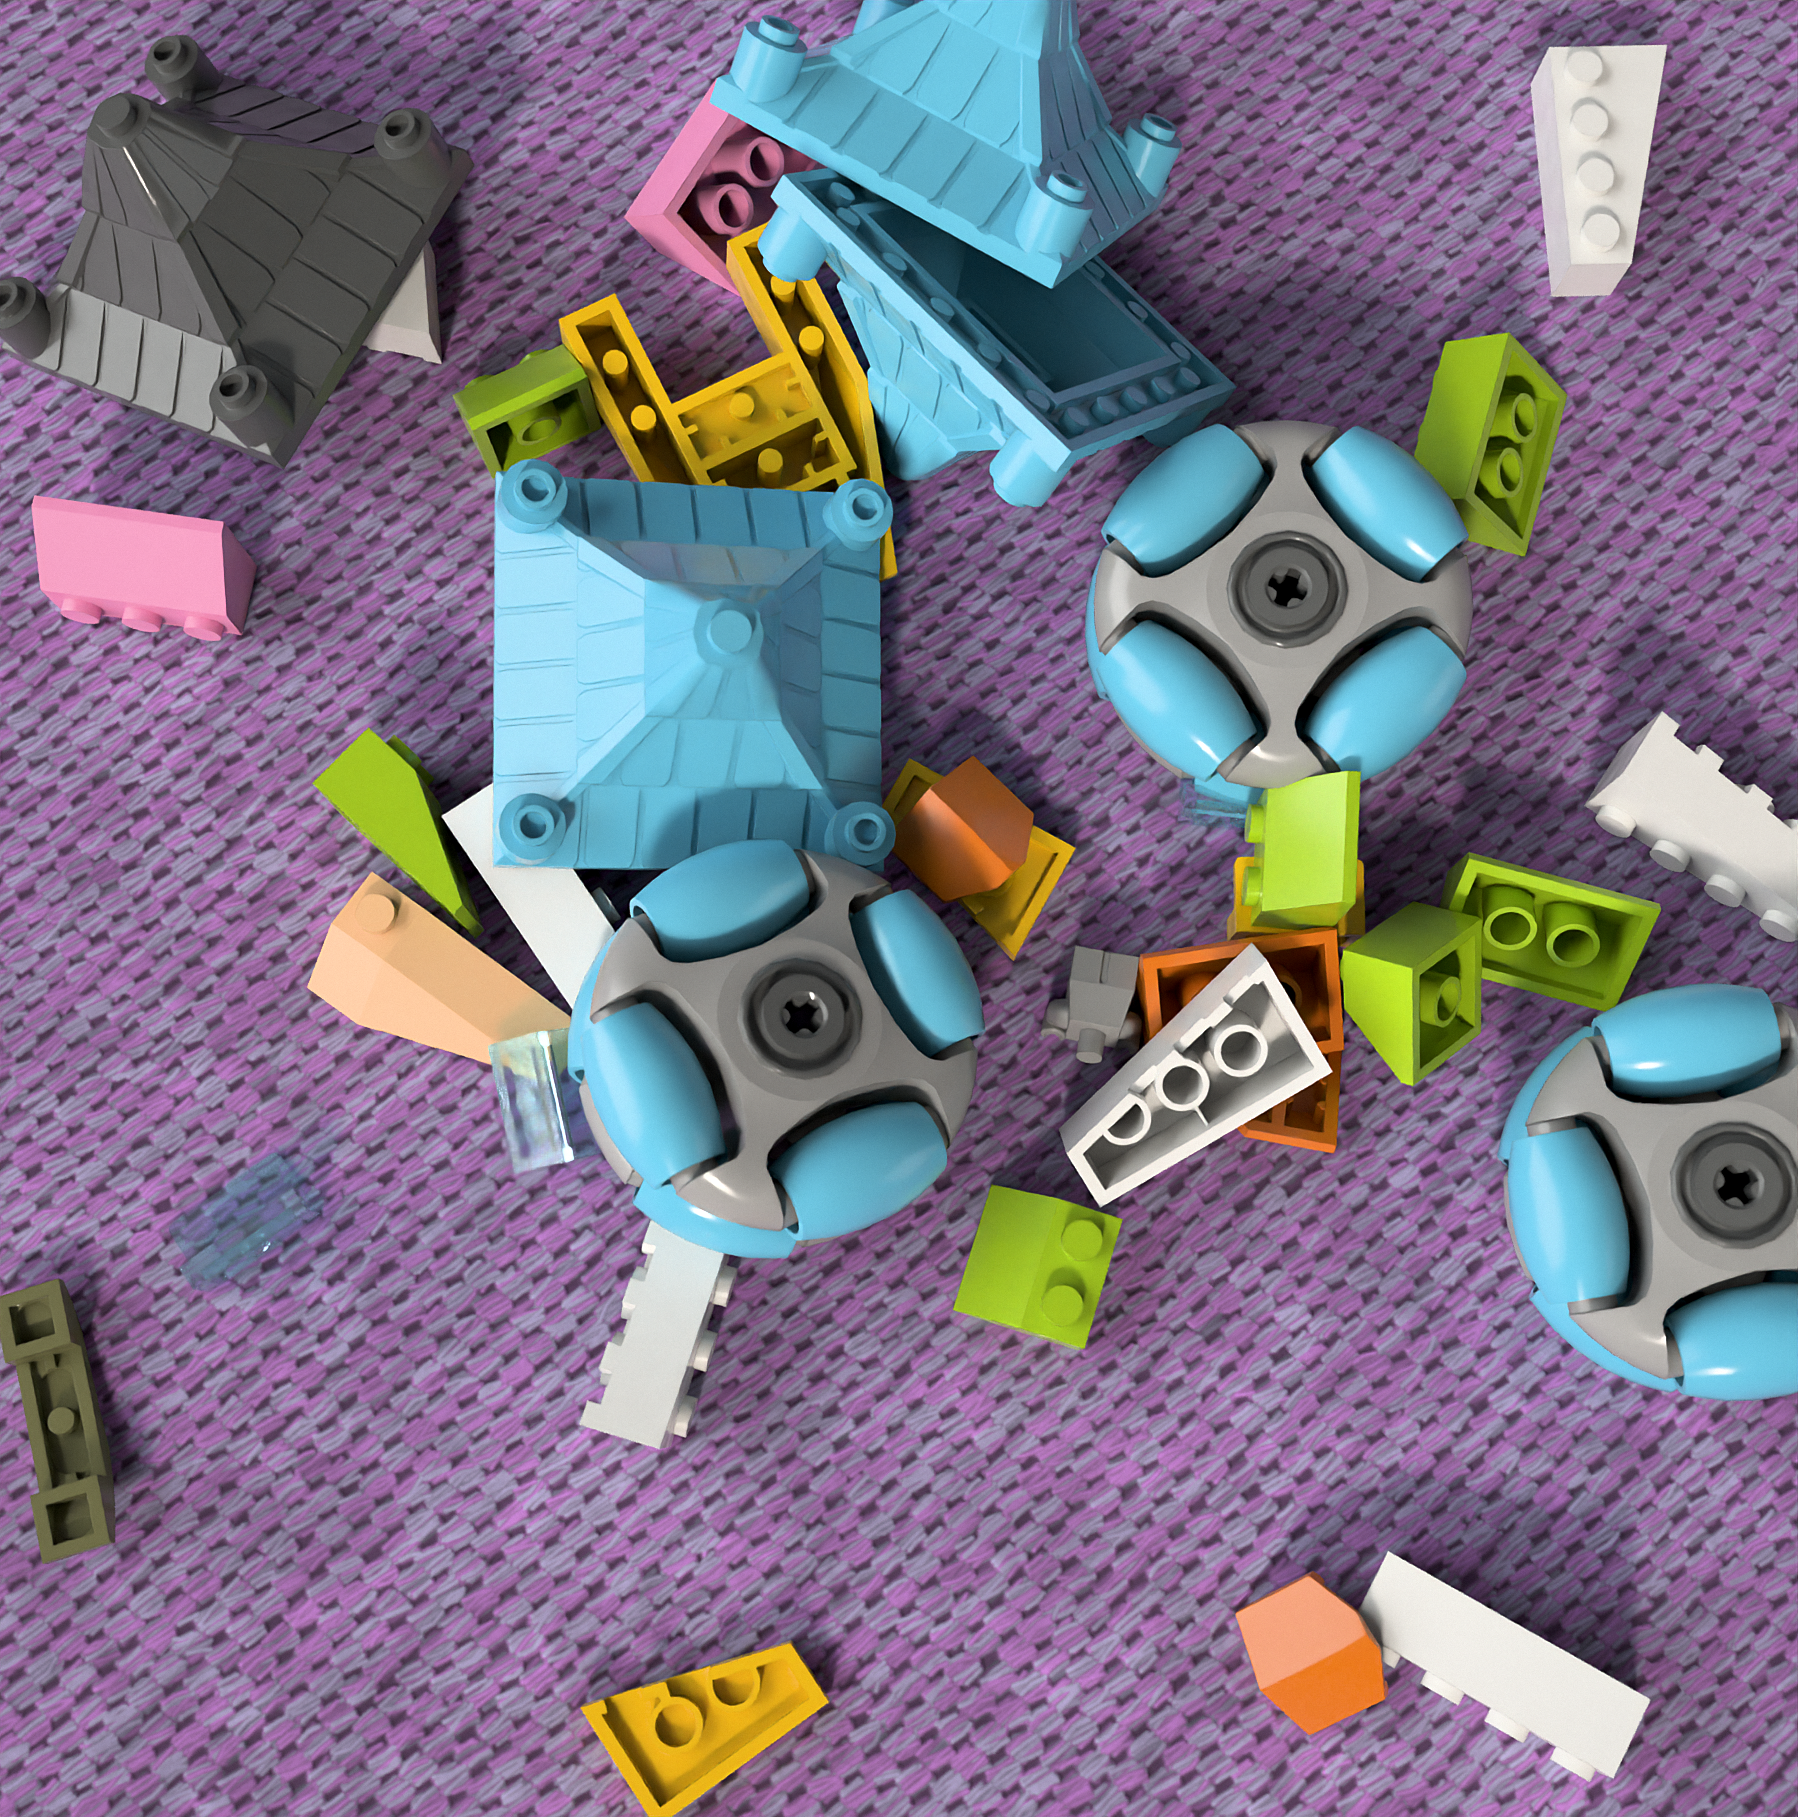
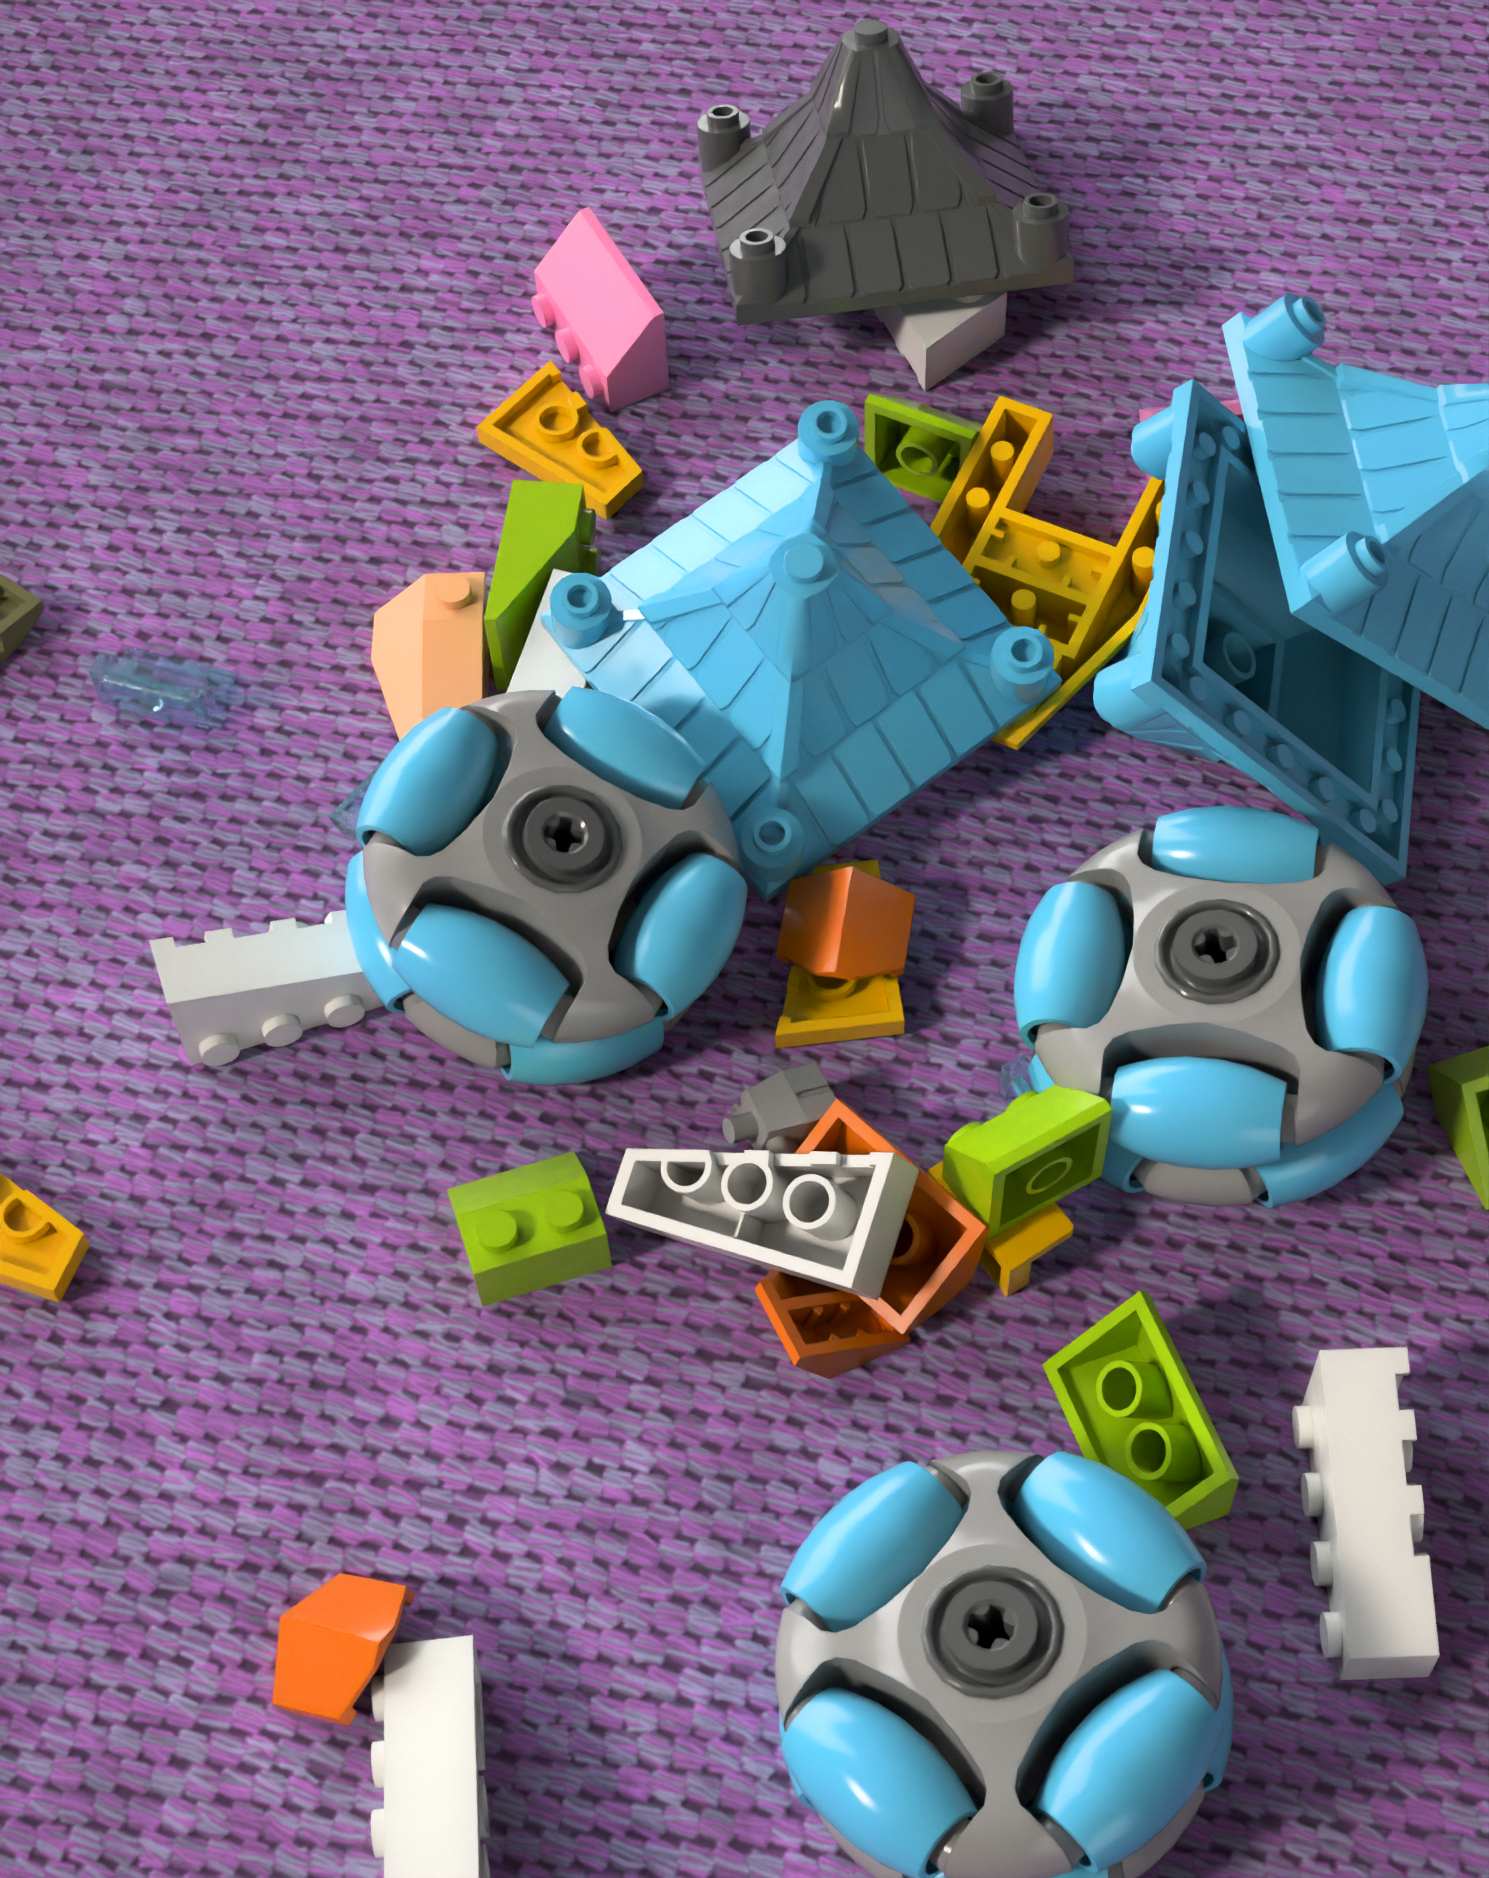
camera: 60 degrees right, 20 degrees down
lime slope [1339,901,1482,1086] -> none
none -> yellow wing [477,360,644,520]

